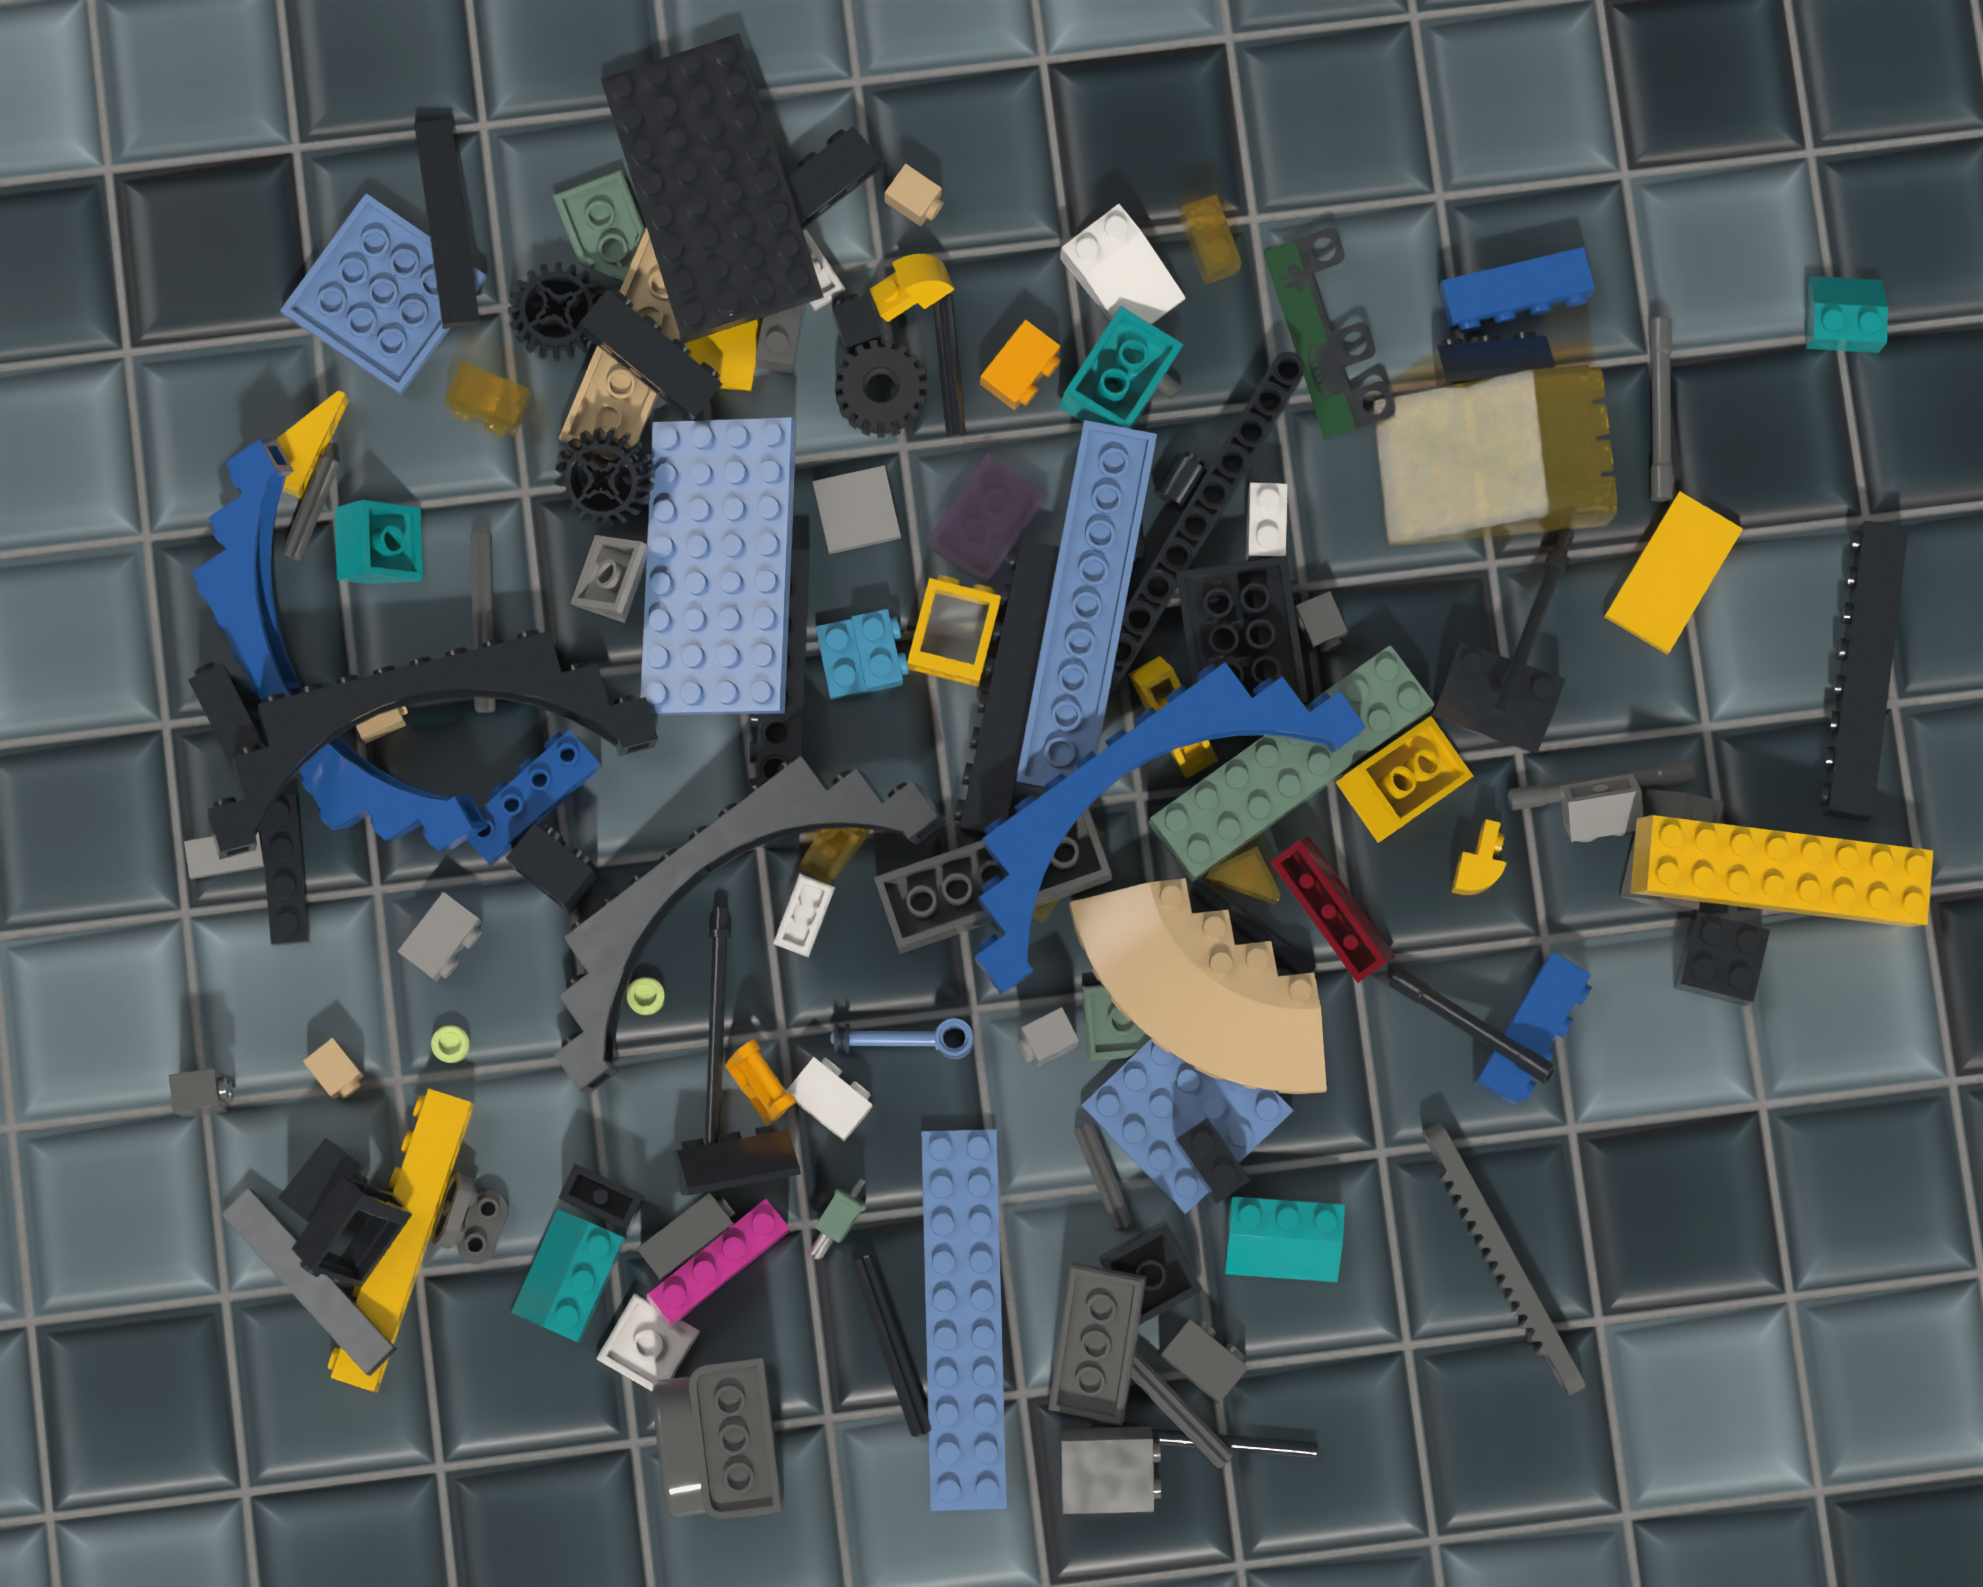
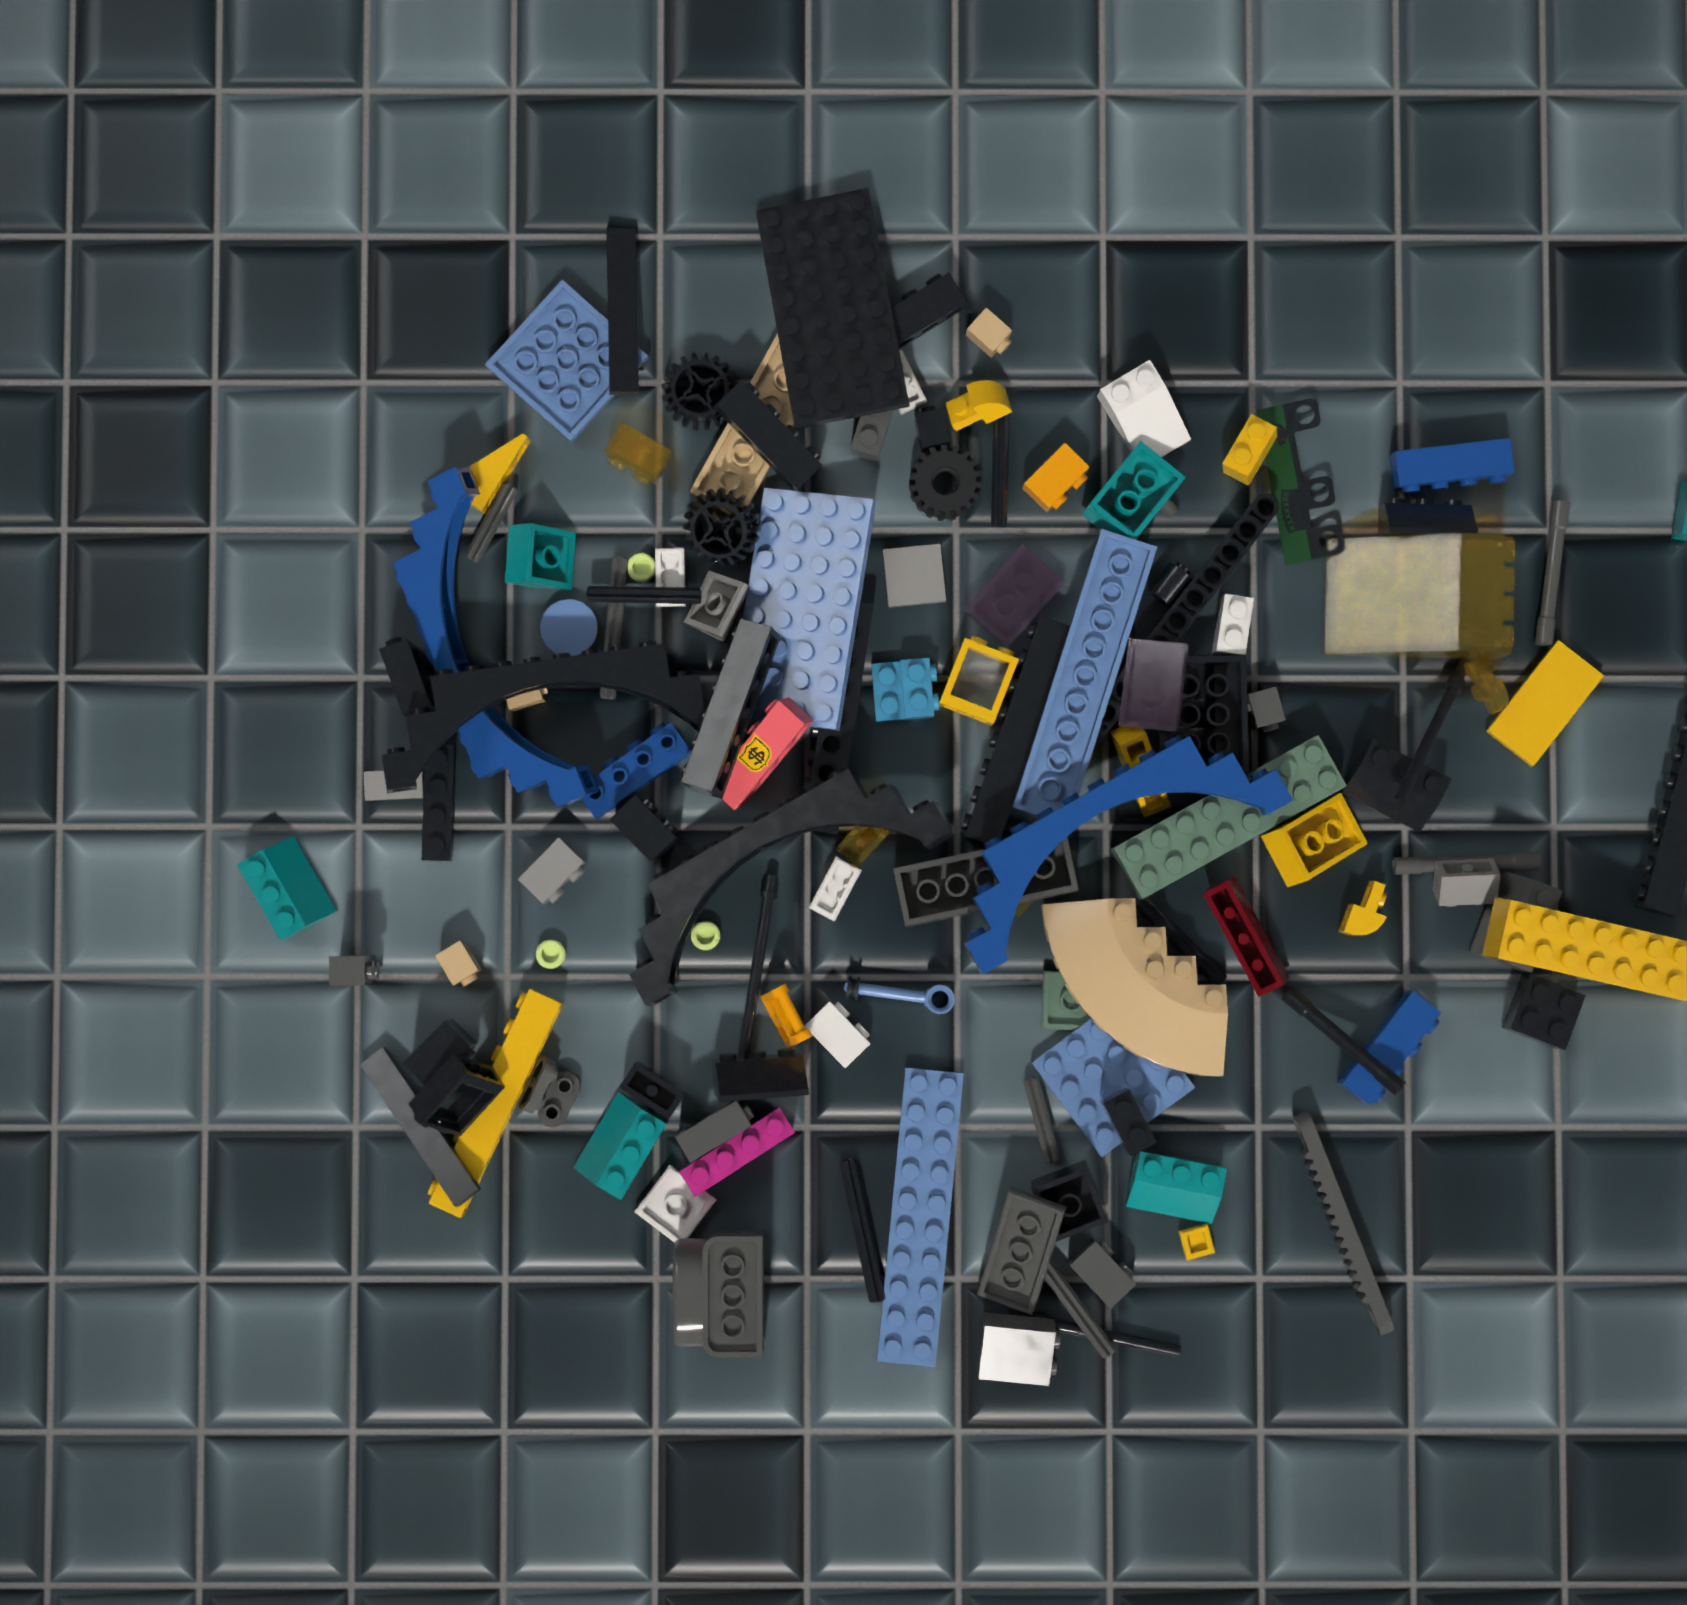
camera: 10 degrees right, 5 degrees up
sand green tile [552,170,645,282] -> none
yellow tile [684,319,763,393] -> none
sand green piece [809,1179,866,1260] -> none
light grey brick [1017,1007,1079,1067] -> none
clear yellow brick [1180,195,1242,285] -> none
clear yellow slope [1206,847,1280,905] -> none
none -> teal slope [237,836,338,941]
none -> medium blue tile [540,599,598,657]
none -> black axle [586,586,702,604]
none -> yellowish green tile [627,553,655,583]
none -> white plate [655,548,686,607]
none -> brick [681,619,781,799]
none -> coral brick [723,697,814,810]
none -> clear purple plate [1119,638,1188,732]
none -> yellow tile [1178,1224,1215,1260]
none -> yellow brick [1222,414,1277,486]
none -> clear yellow plate [1464,655,1509,715]

